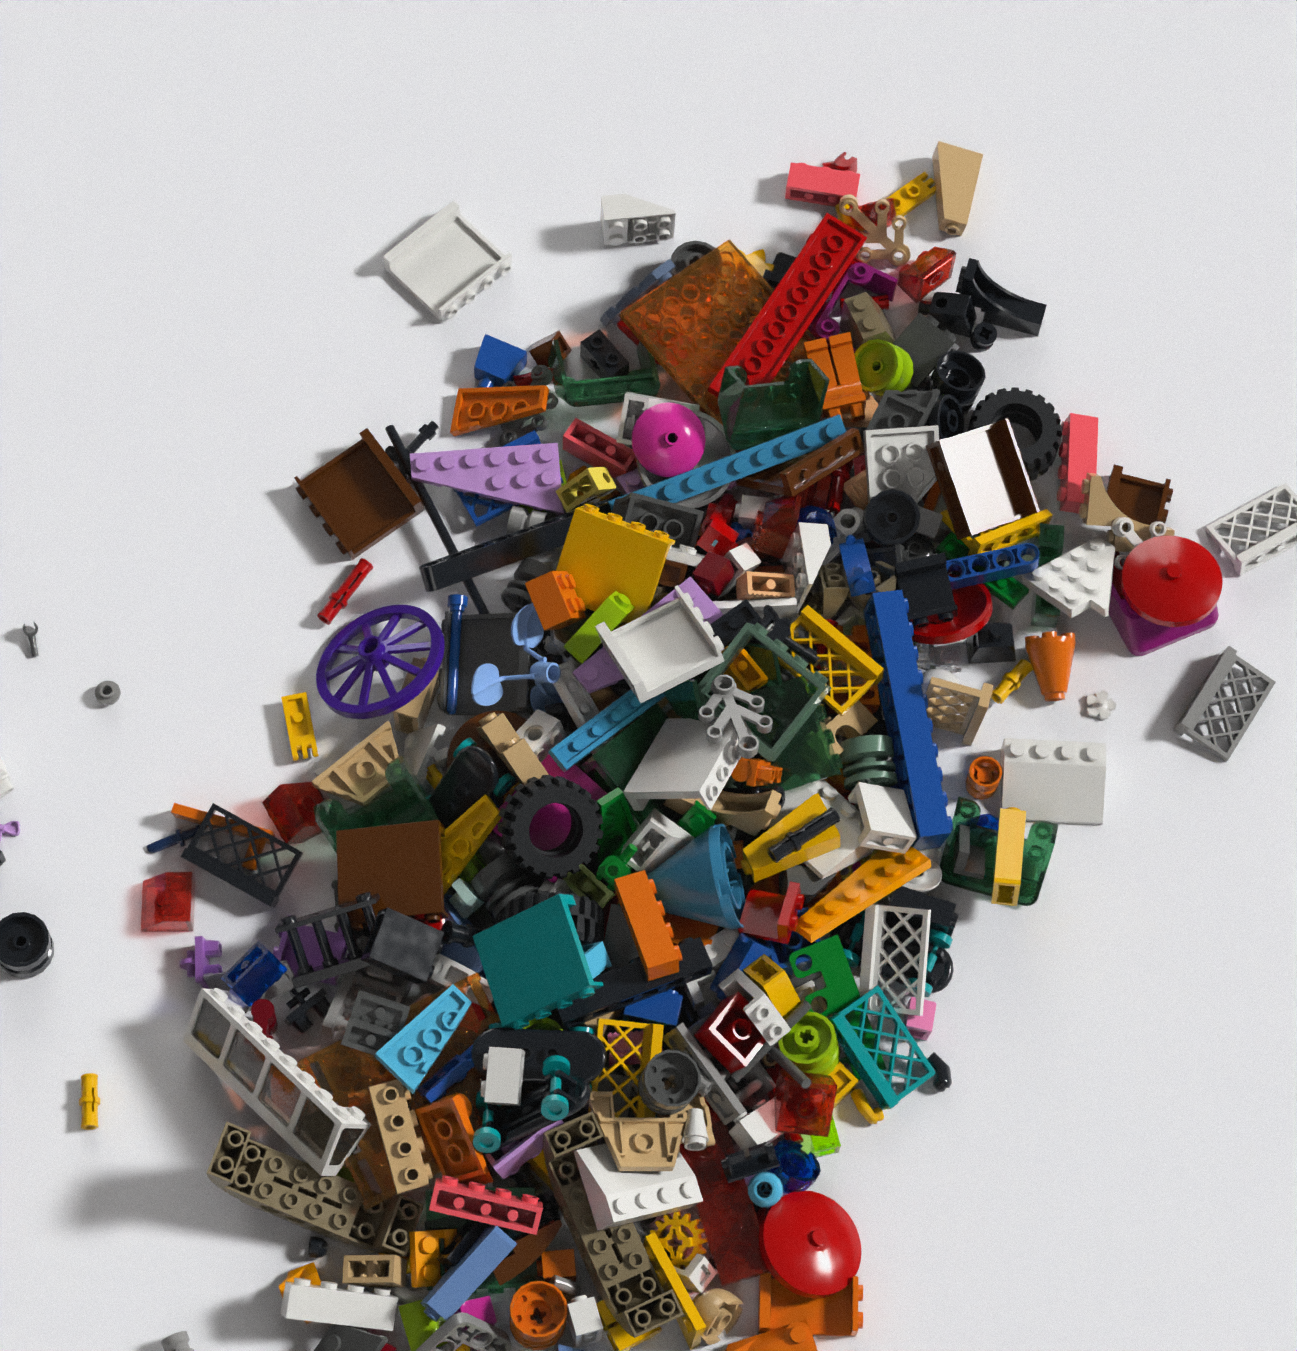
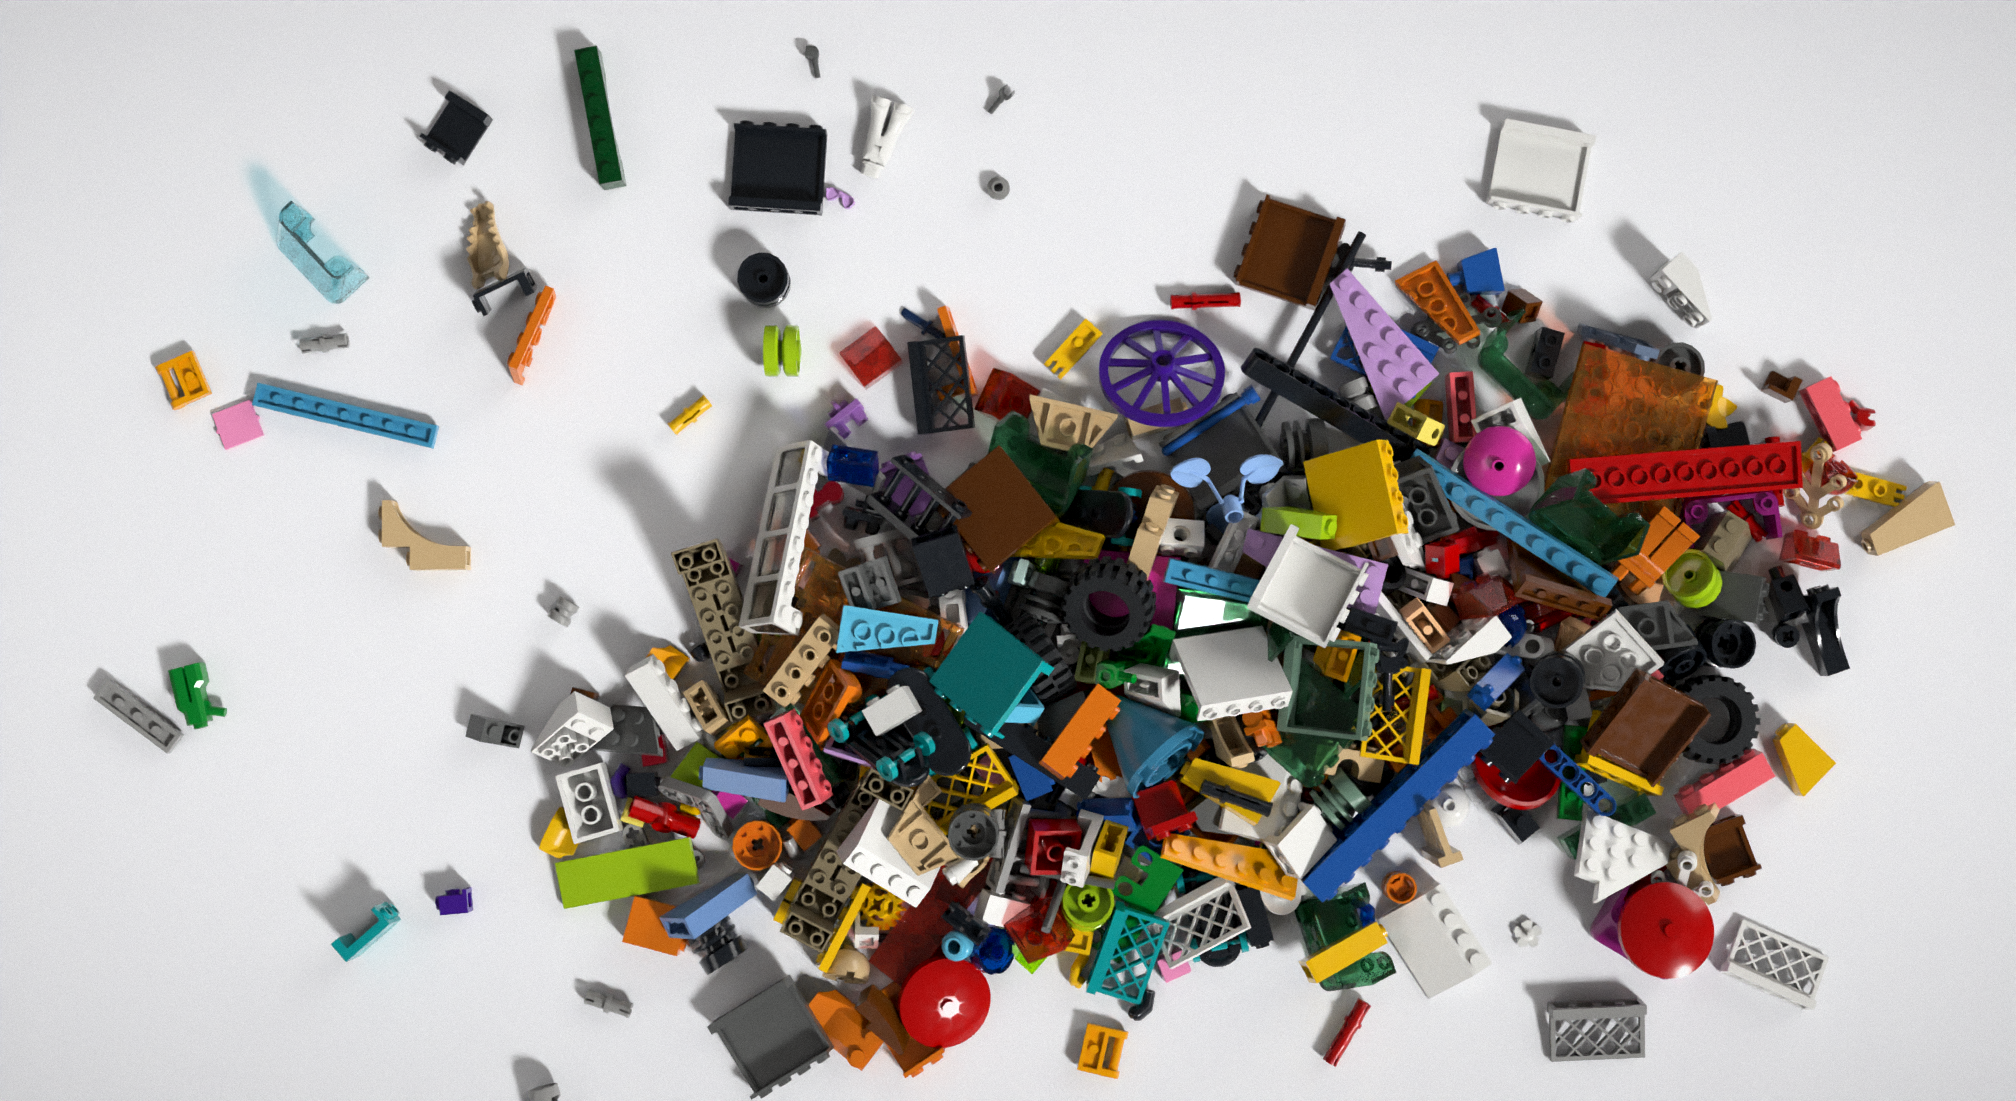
camera: 60 degrees right, 20 degrees up
orange brick [525,571,586,630] -> none
dark red brick [692,551,735,597] -> none
light grey plant [698,675,773,759] -> none
dark grey panel [953,824,985,879] -> none
yellow pin [991,659,1033,704] -> none
orange cone [1024,631,1076,701] -> none
none -> lime wheel [763,325,802,377]
none -> reddish brown slope [855,984,910,1055]
none -> light orange plate [1077,1022,1129,1079]
none -> red pin [1323,998,1371,1067]
none -> reddish brown panel [1760,371,1803,403]
none -> yellow slope [1772,723,1836,797]

